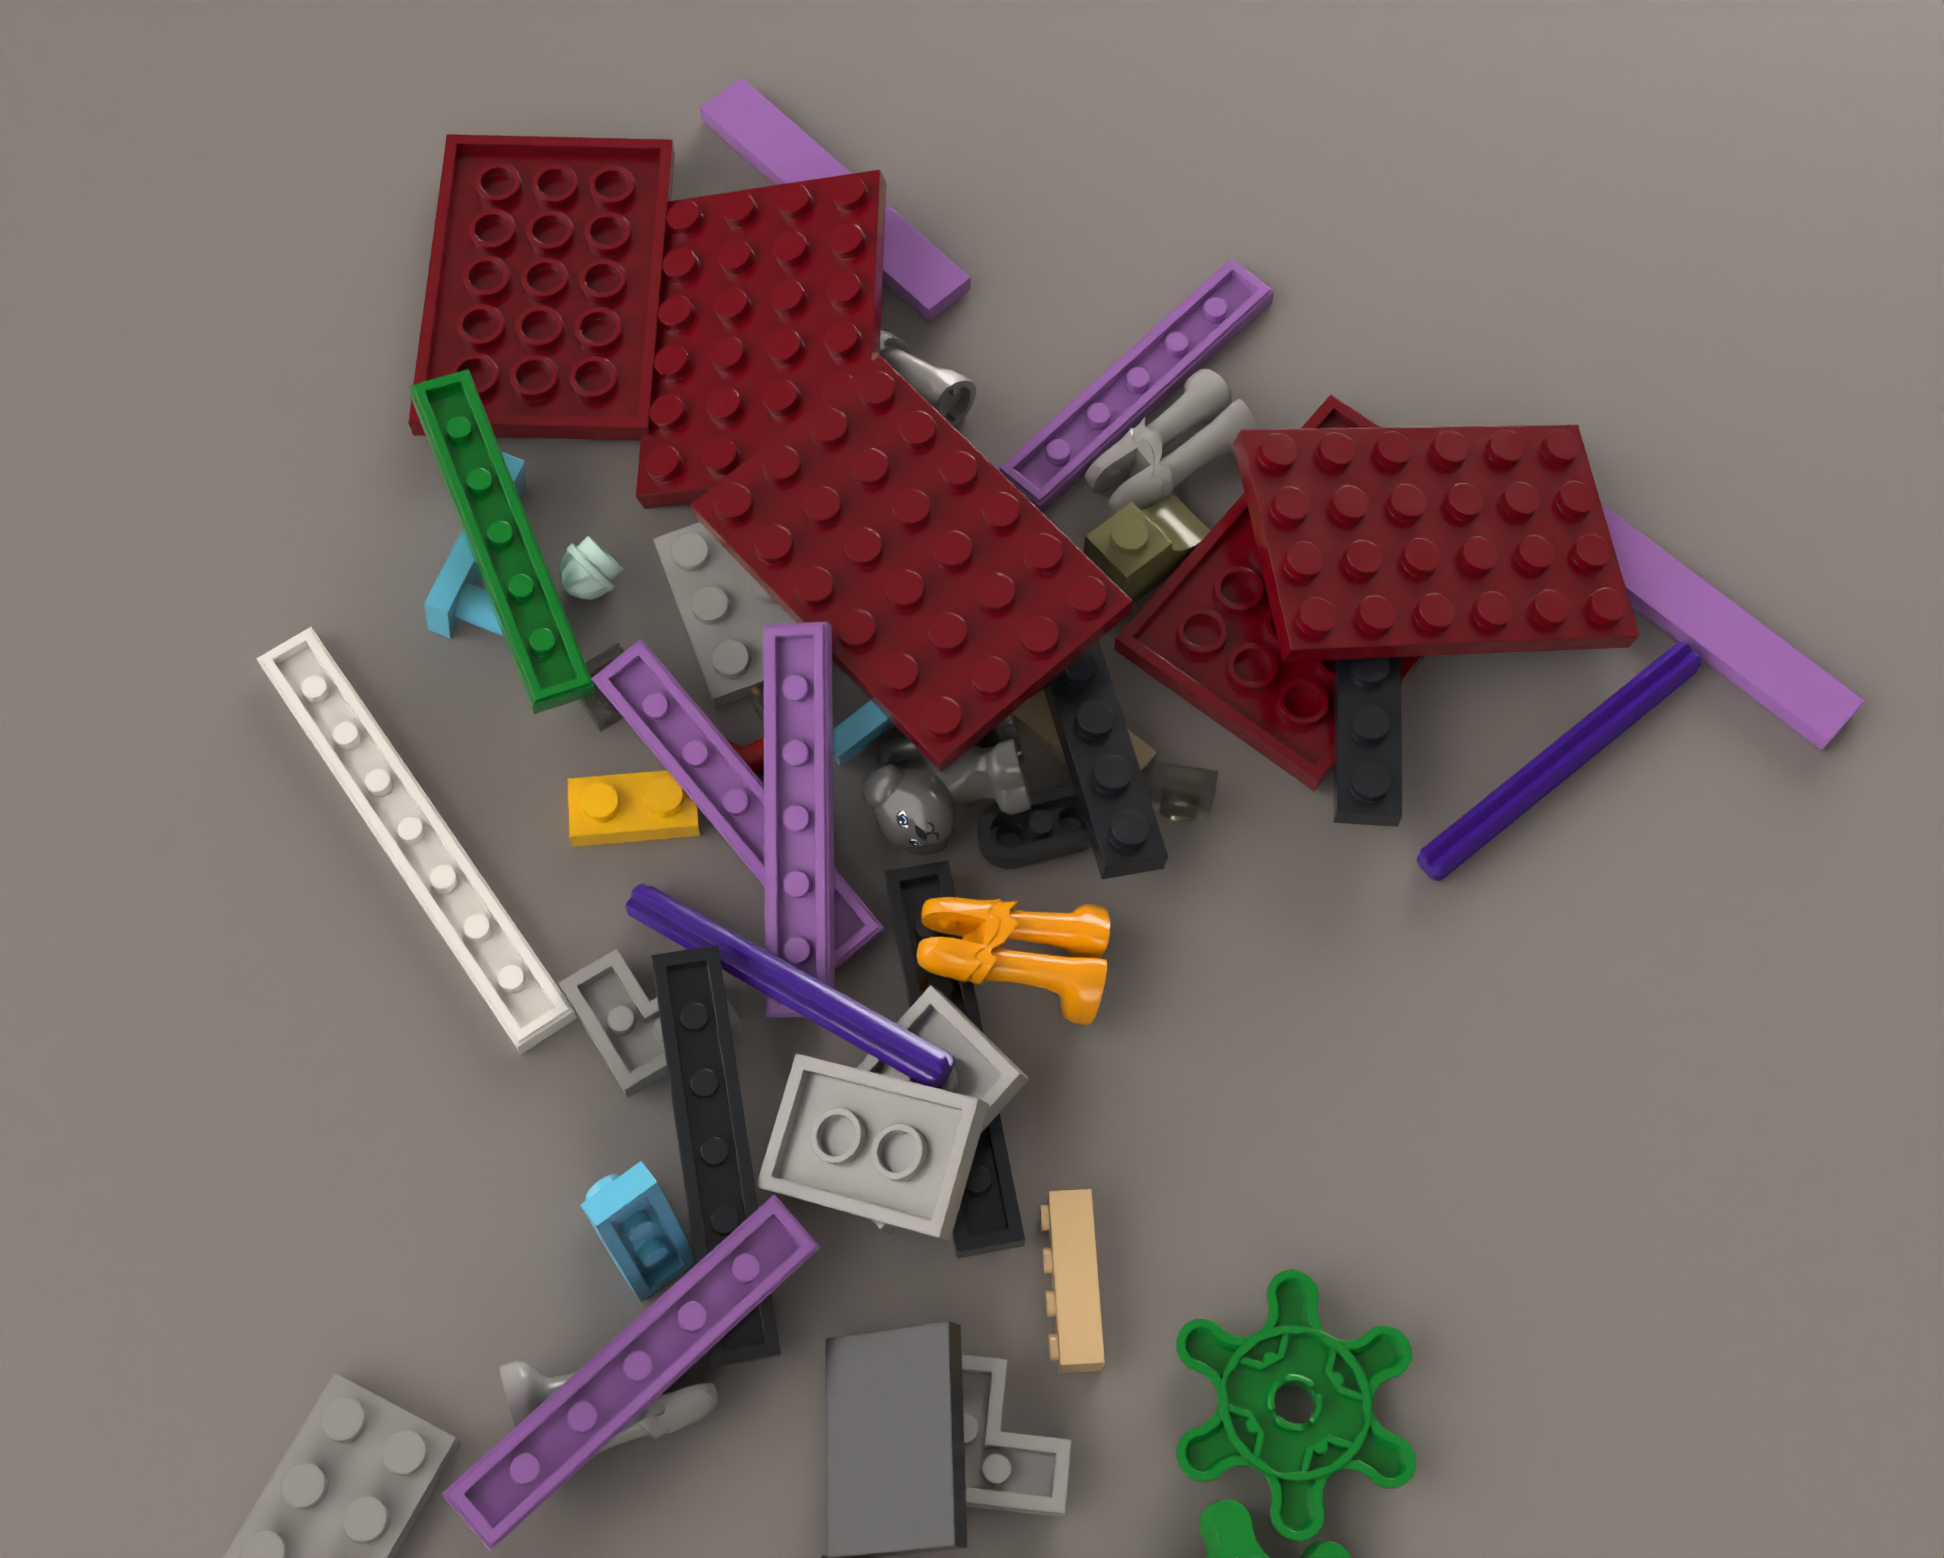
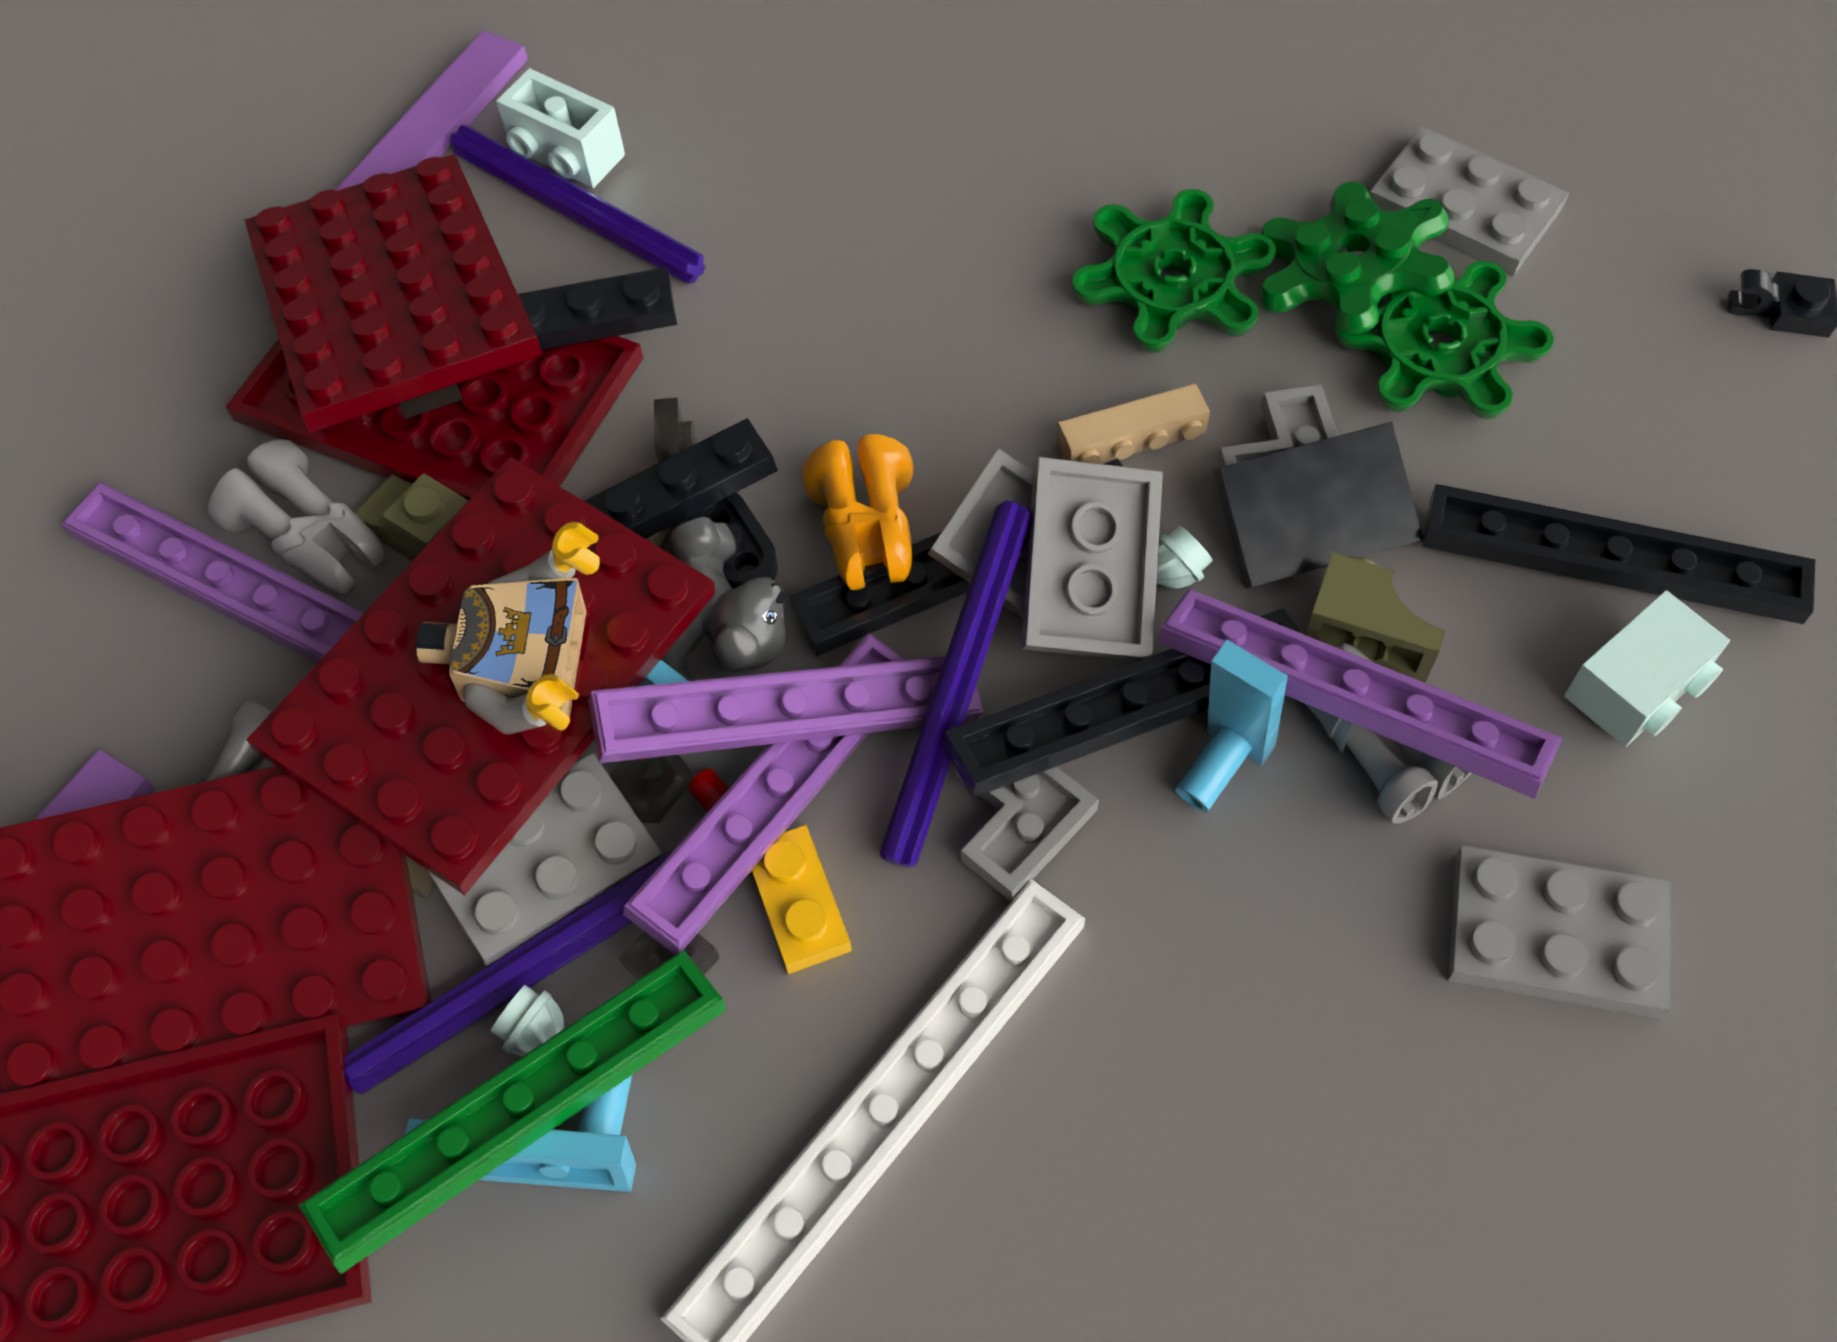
camera: 100 degrees left, 5 degrees down
none -> dark purple axle [344,848,676,1094]
none -> torso [416,522,600,734]
none -> light aqua brick [496,68,625,188]
none -> light aqua plate [1156,525,1213,589]
none -> olive arch [1305,552,1445,683]

